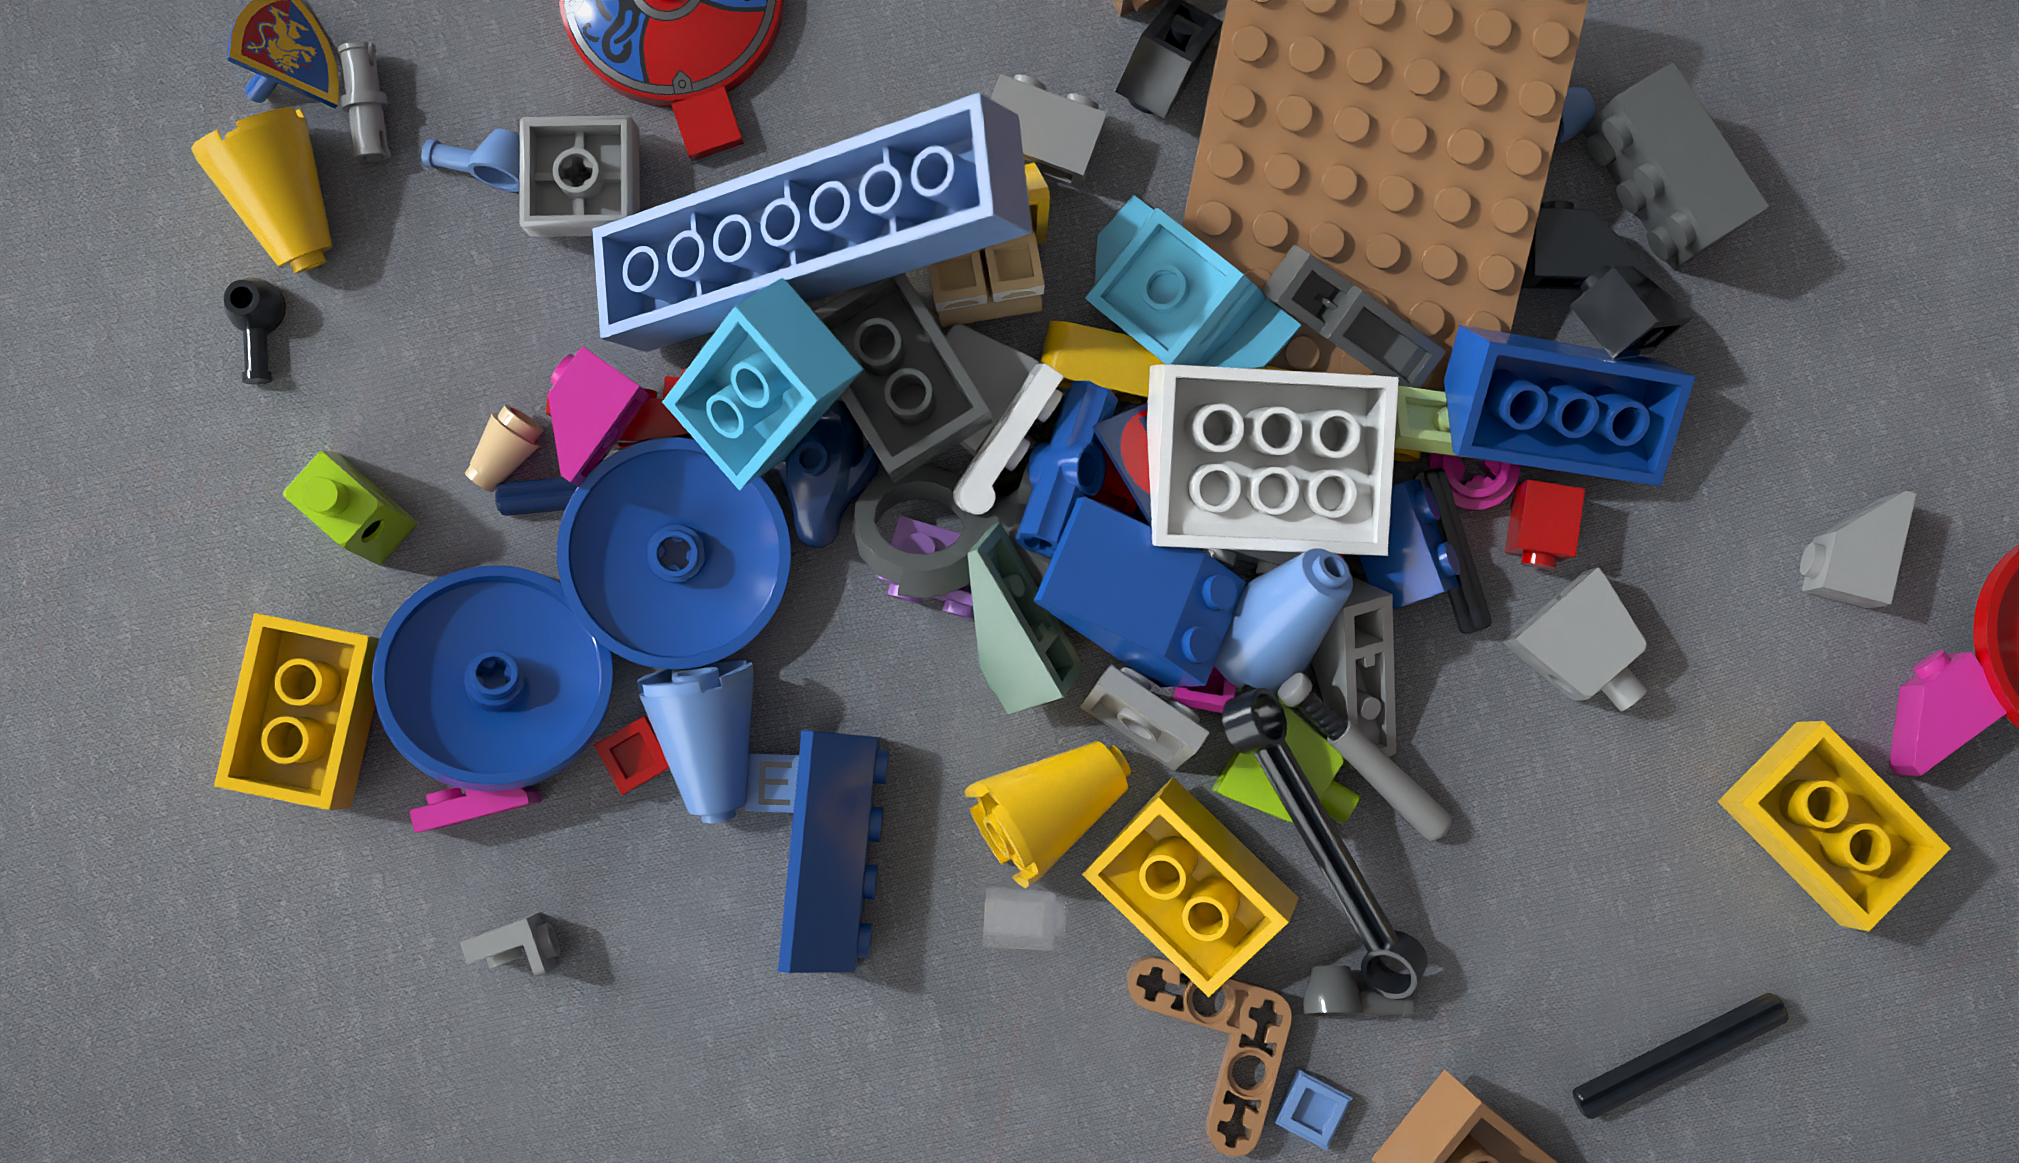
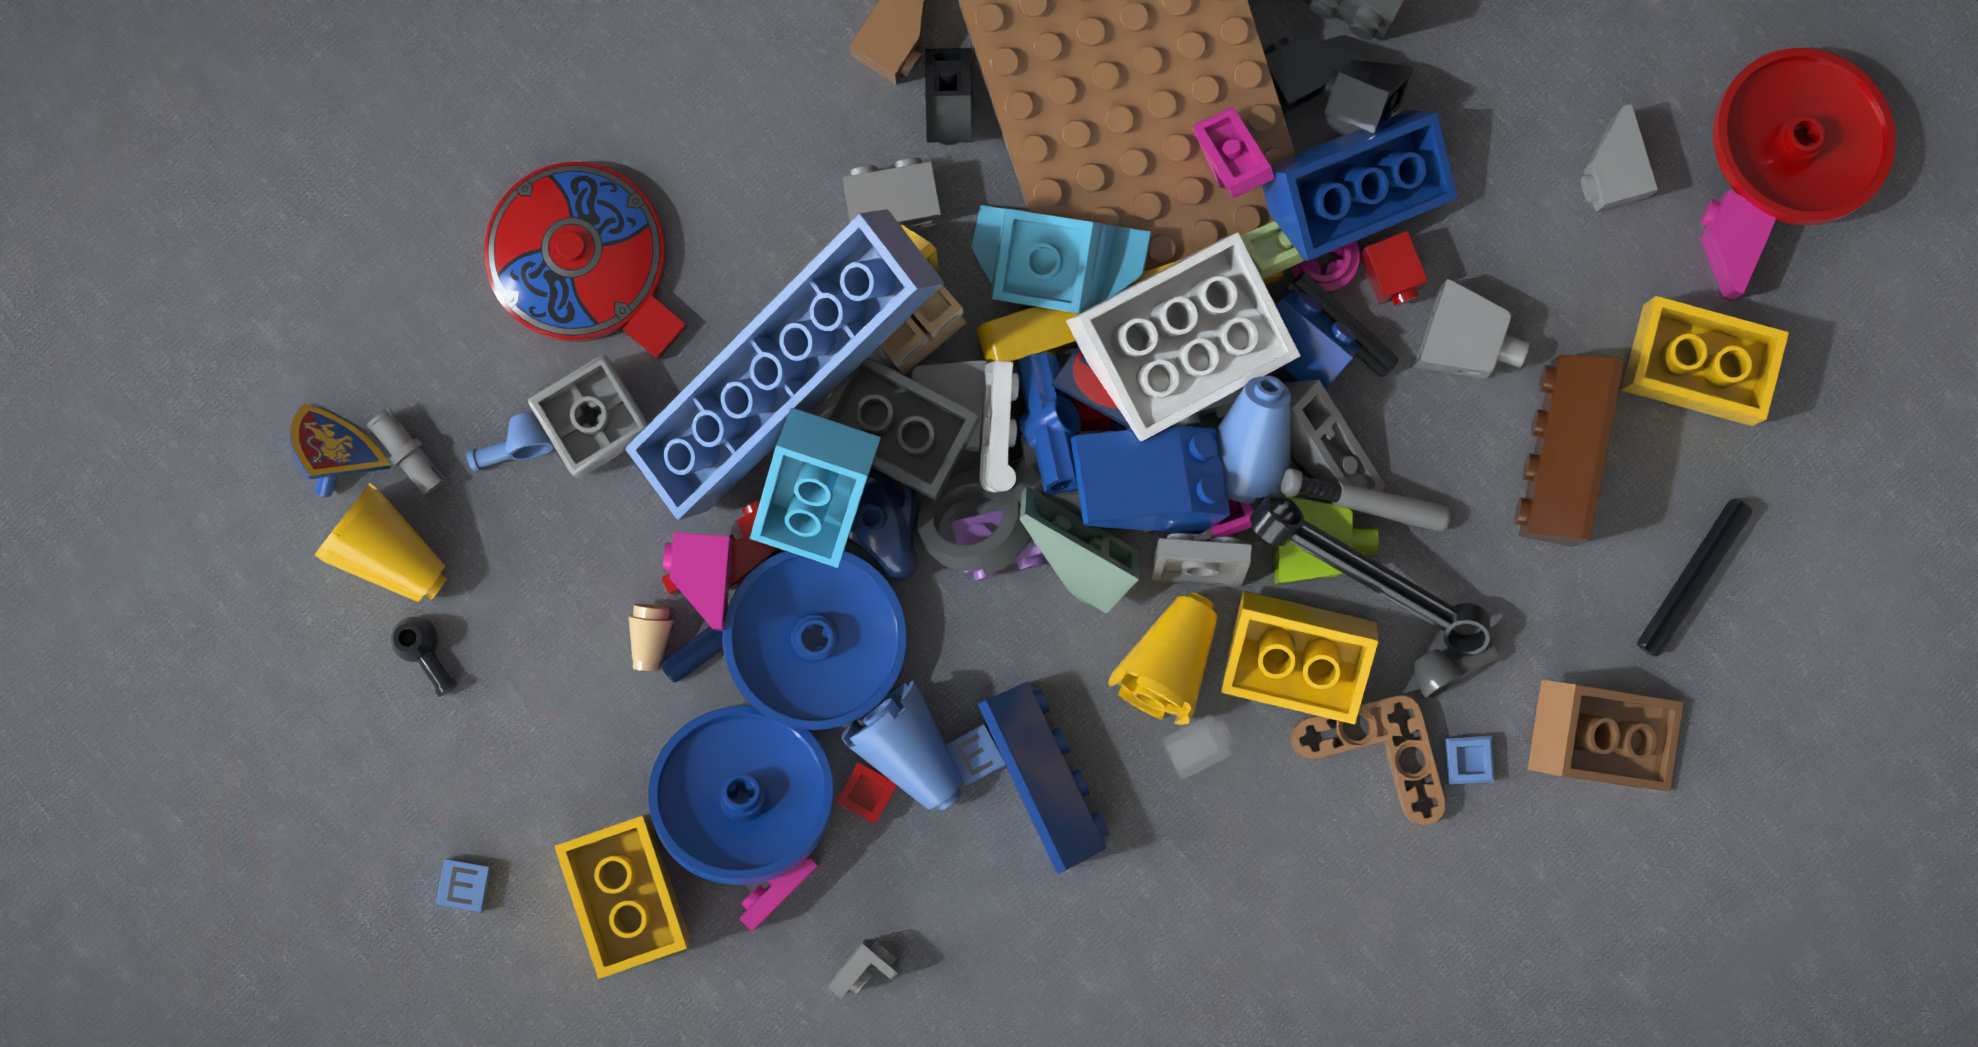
camera: 30 degrees left, 0 degrees up
lime torso [283,450,419,566] -> none
dark grey slope [1261,244,1447,389] -> none
none -> medium blue tile [436,858,492,912]
none -> dark pink slope [1192,106,1274,199]
none -> reddish brown slope [1514,355,1624,547]

